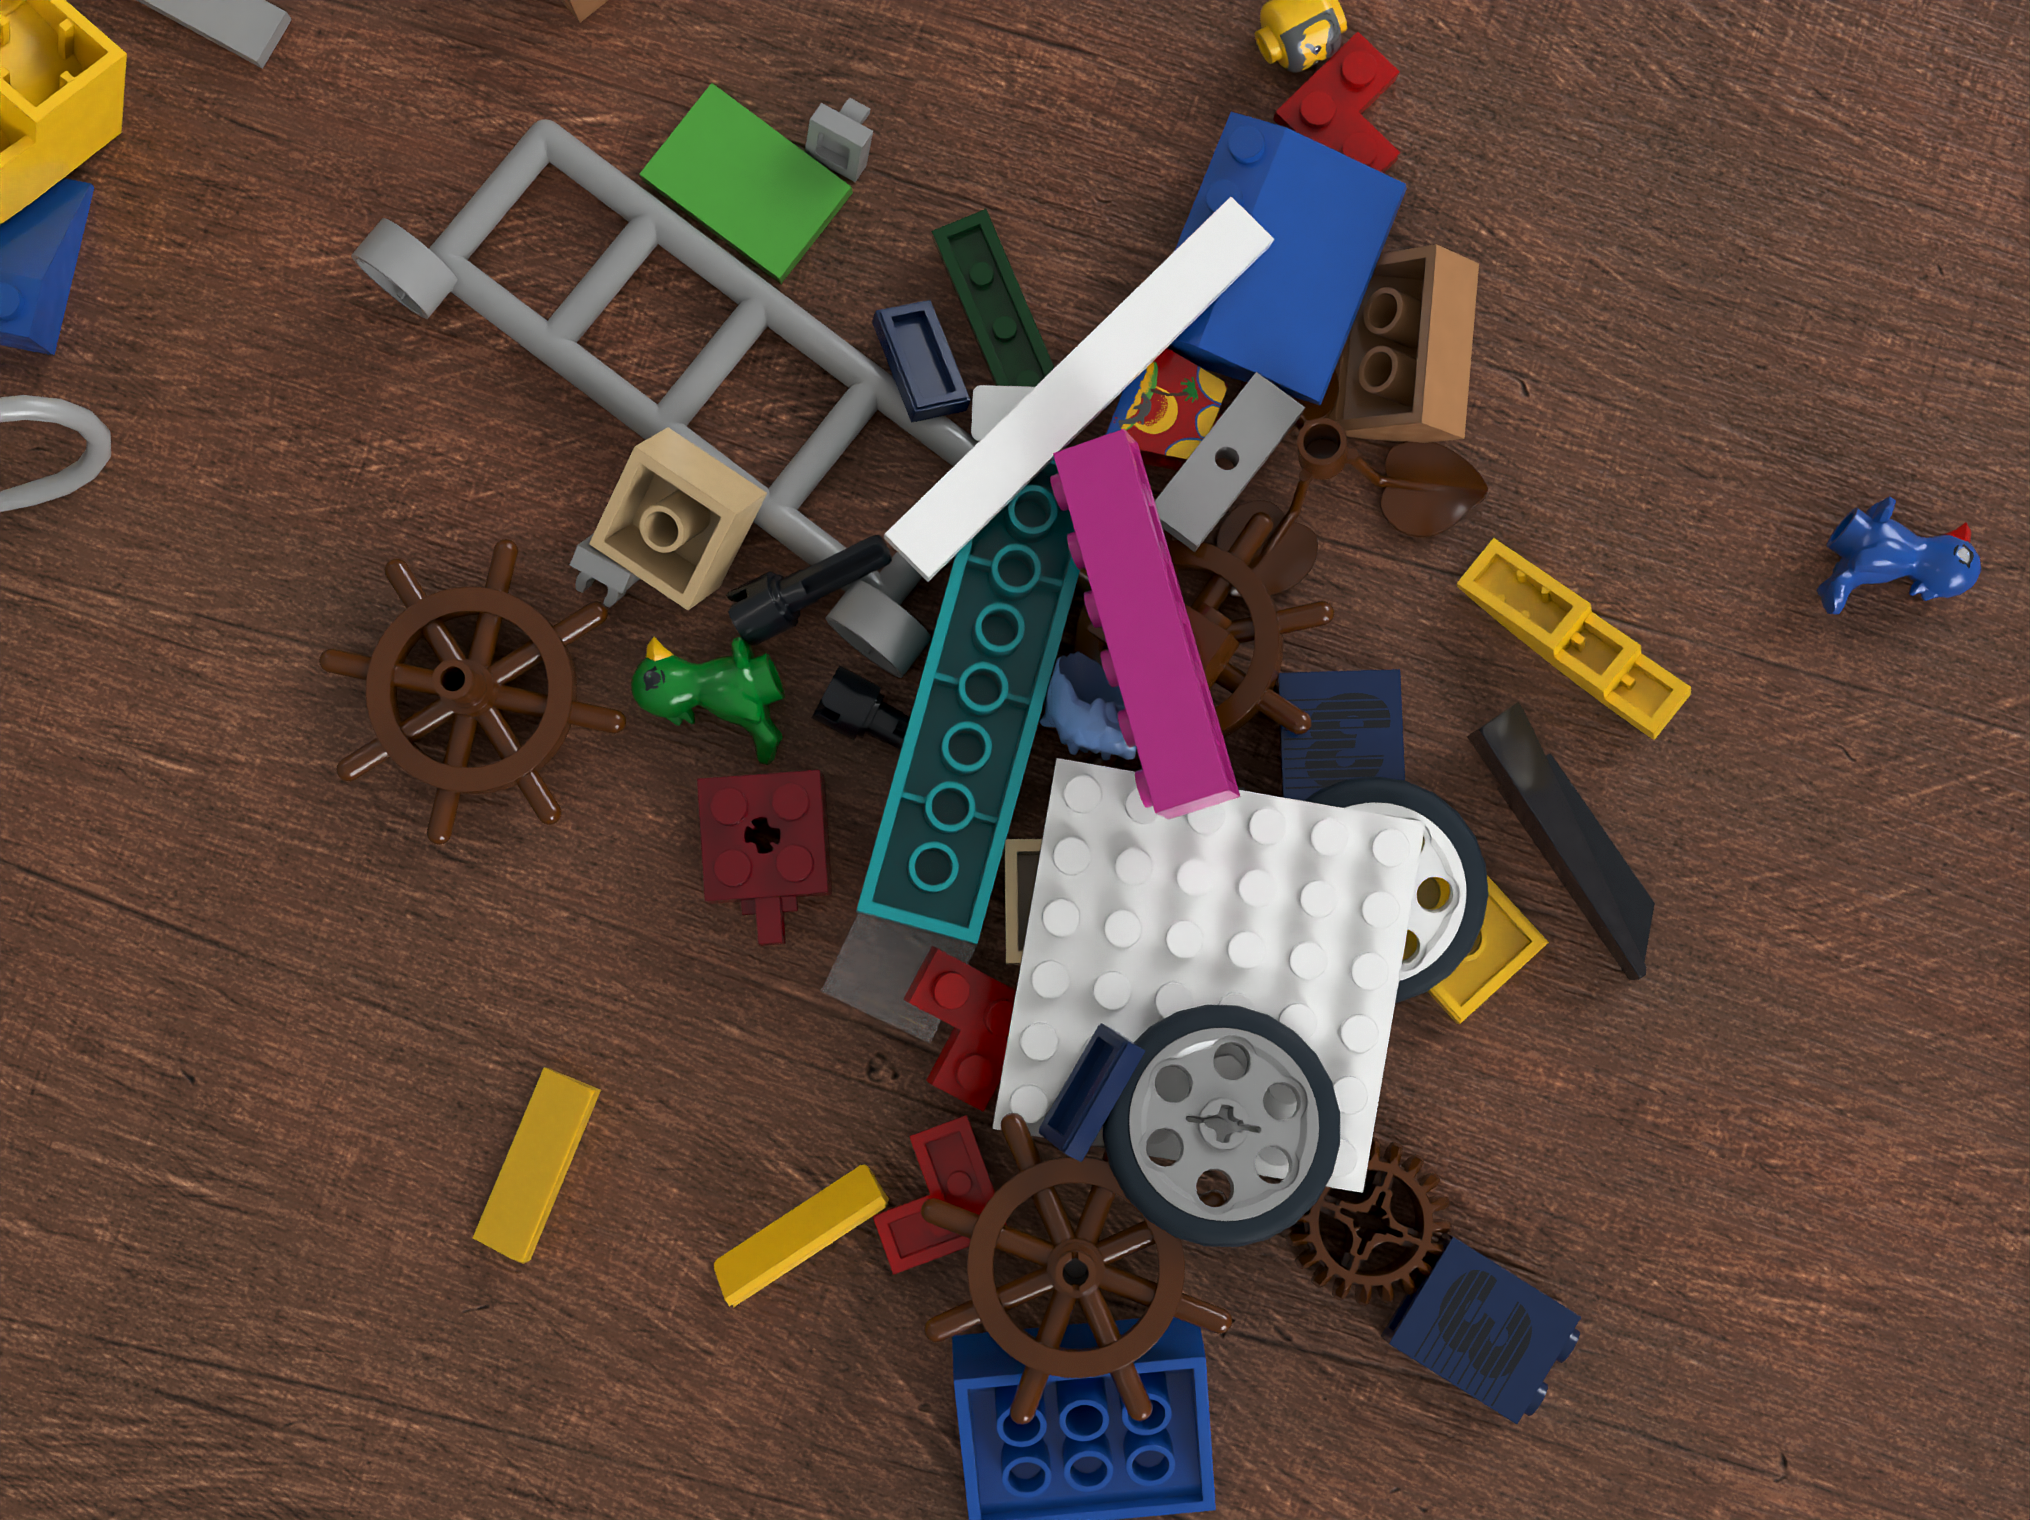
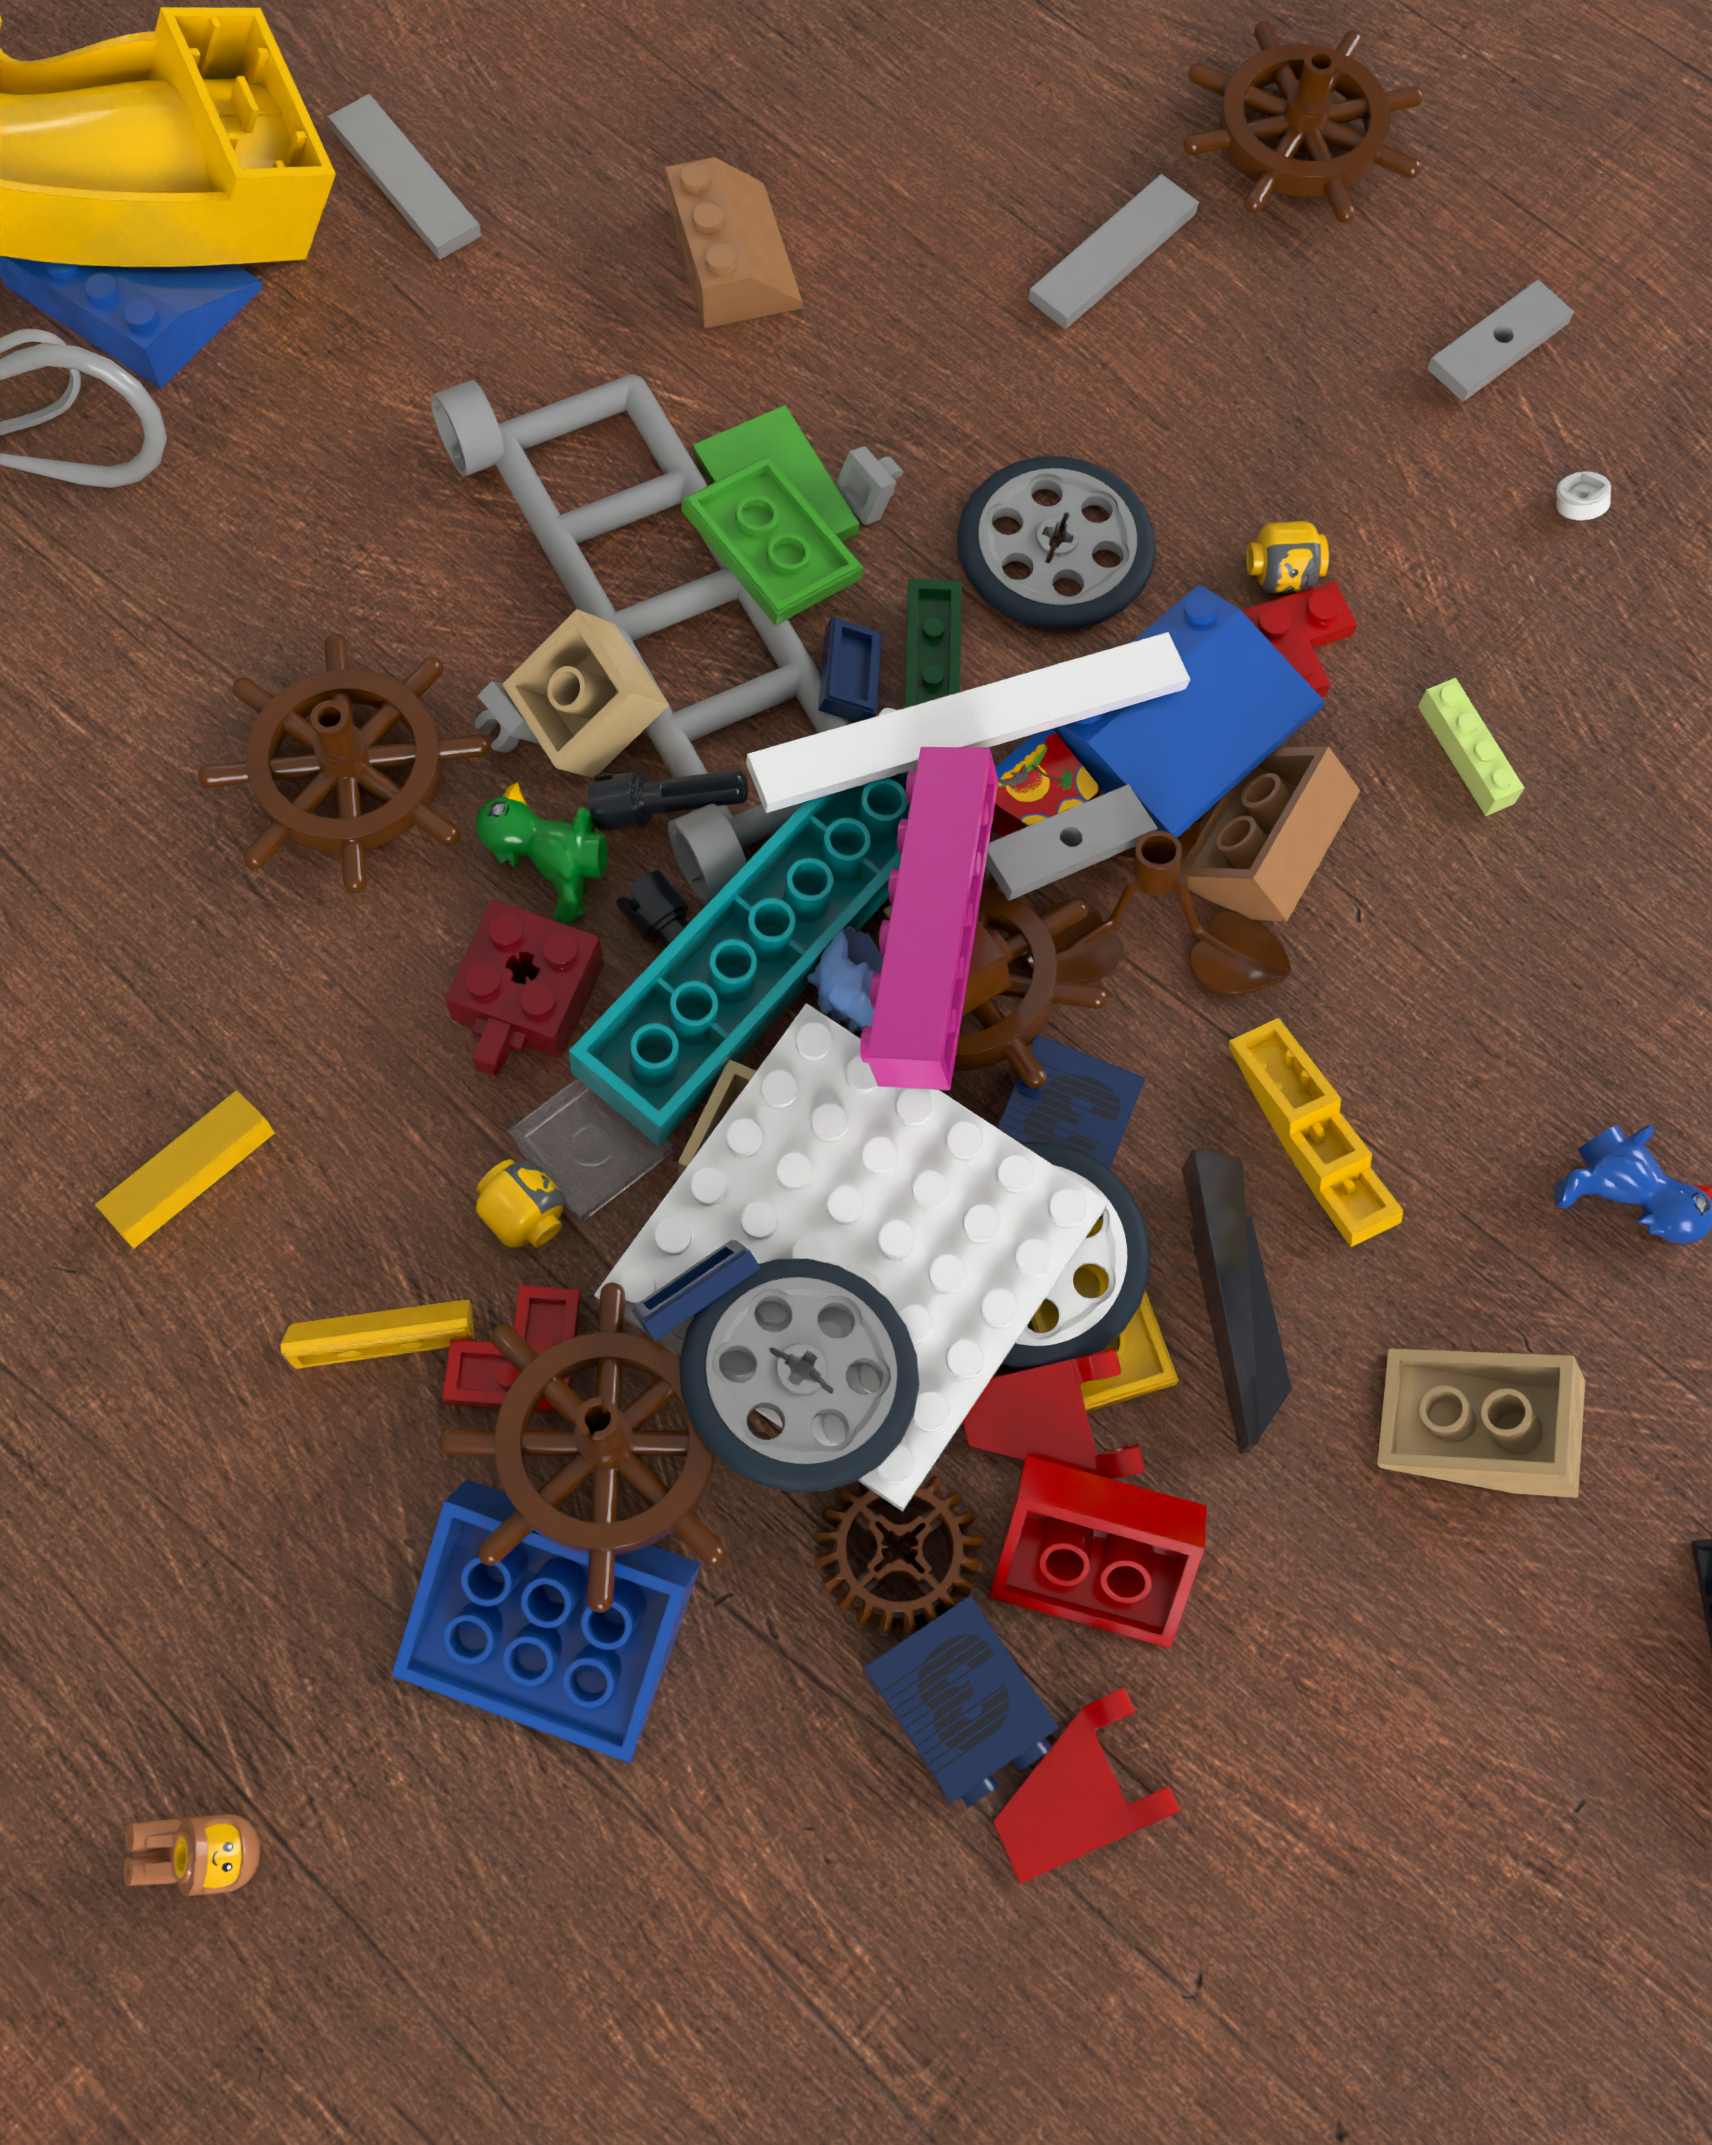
camera: 20 degrees right, 15 degrees down
red plate [903,946,1016,1112] -> none
none -> yellow head [476,1159,565,1248]
none -> bright green tile [681,455,864,626]
none -> wedge [957,456,1157,630]
none -> red flag [963,1348,1145,1479]
none -> red slope [989,1456,1207,1648]
none -> red flag [993,1687,1181,1884]
none -> tan slope [1377,1349,1585,1498]
none -> yellowish green piece [1418,677,1525,816]

